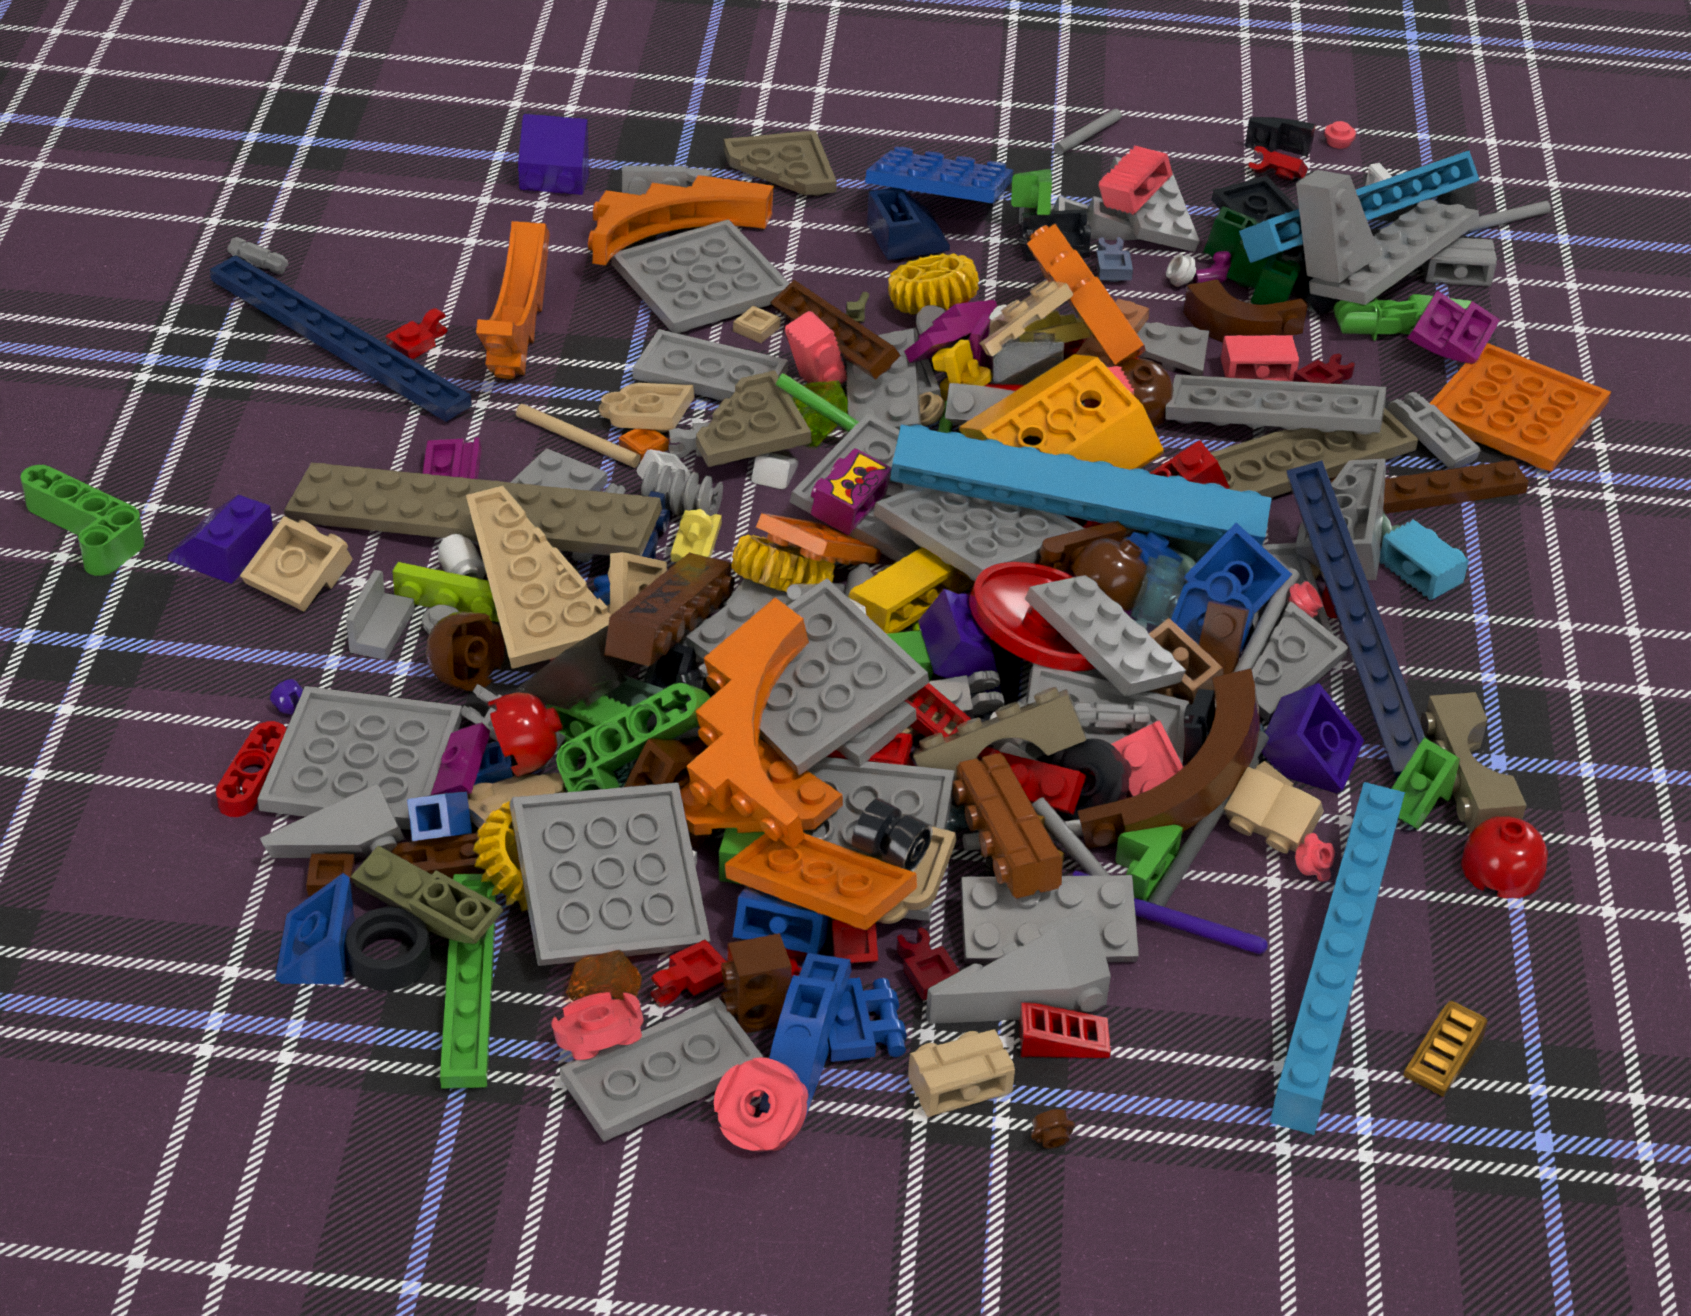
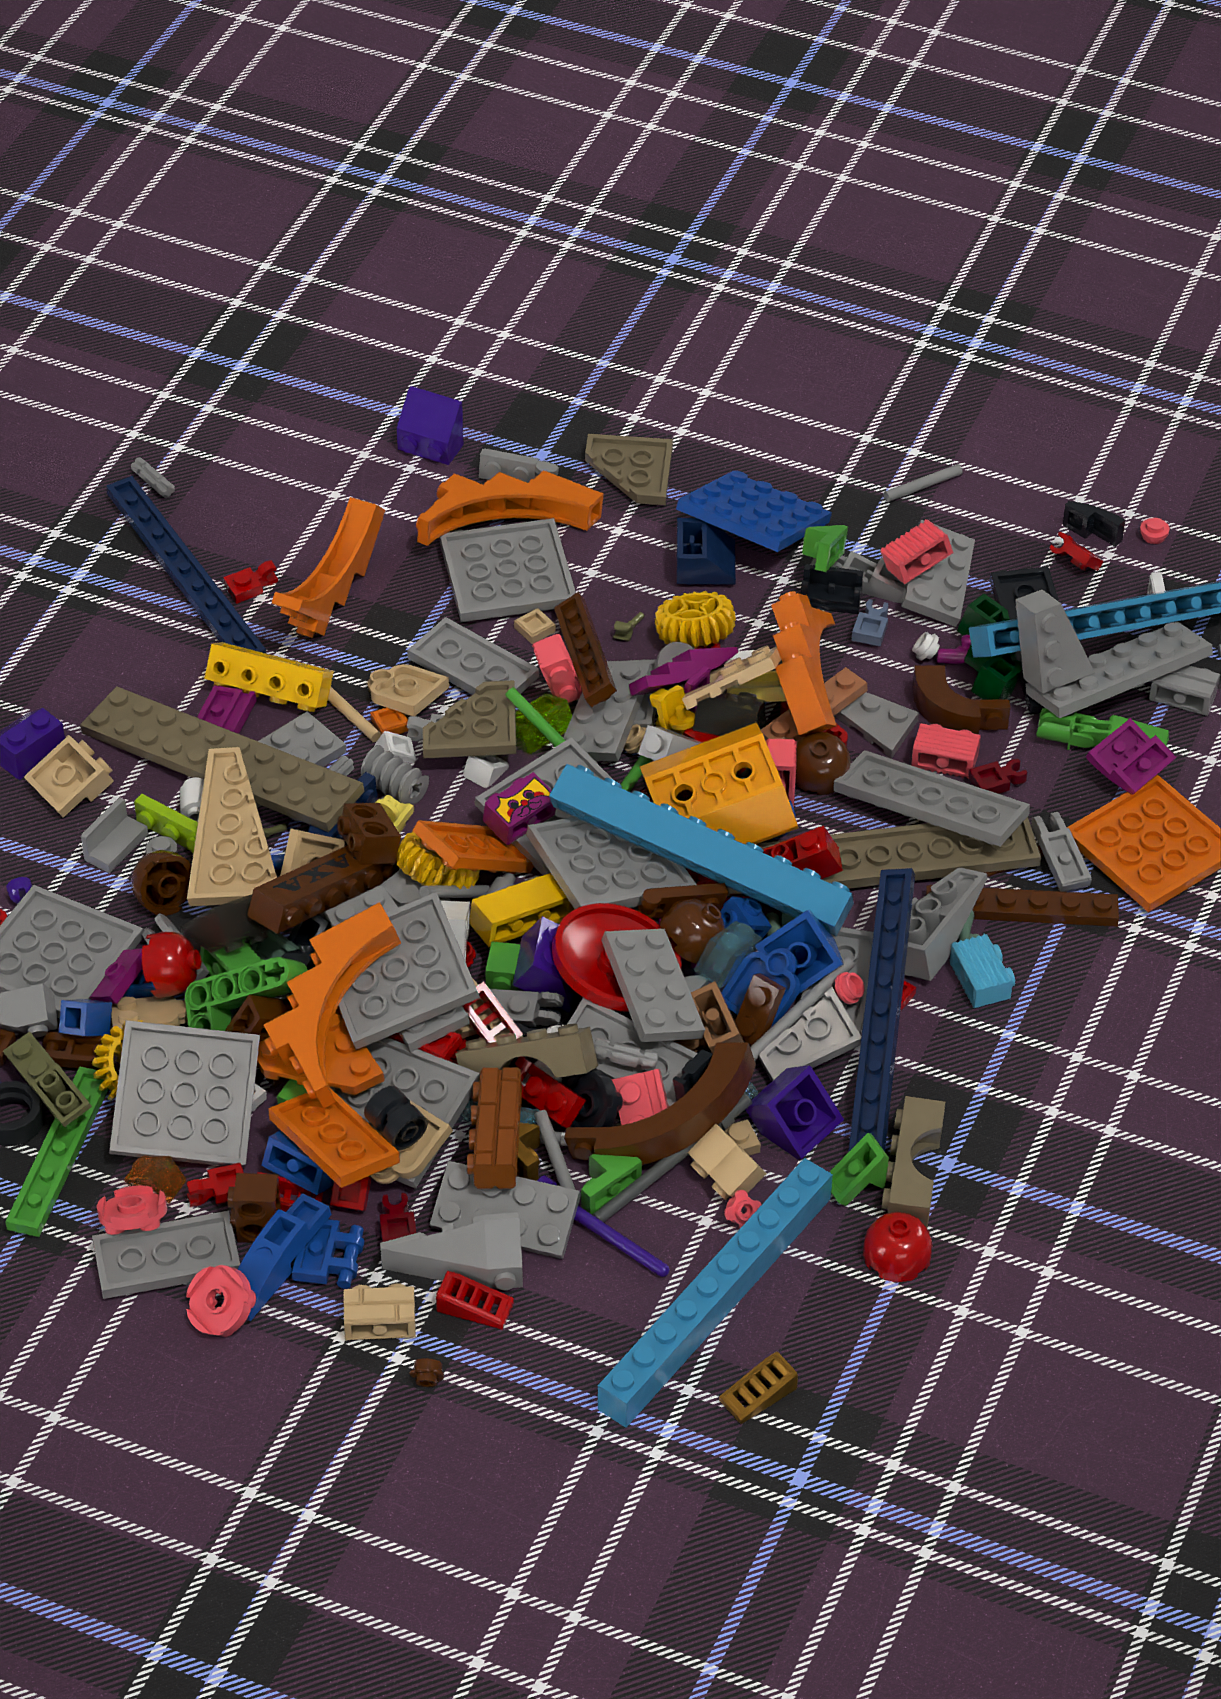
camera: 20 degrees right, 5 degrees up
none -> yellow brick [204,642,334,712]
none -> reddish brown brick [337,803,401,864]

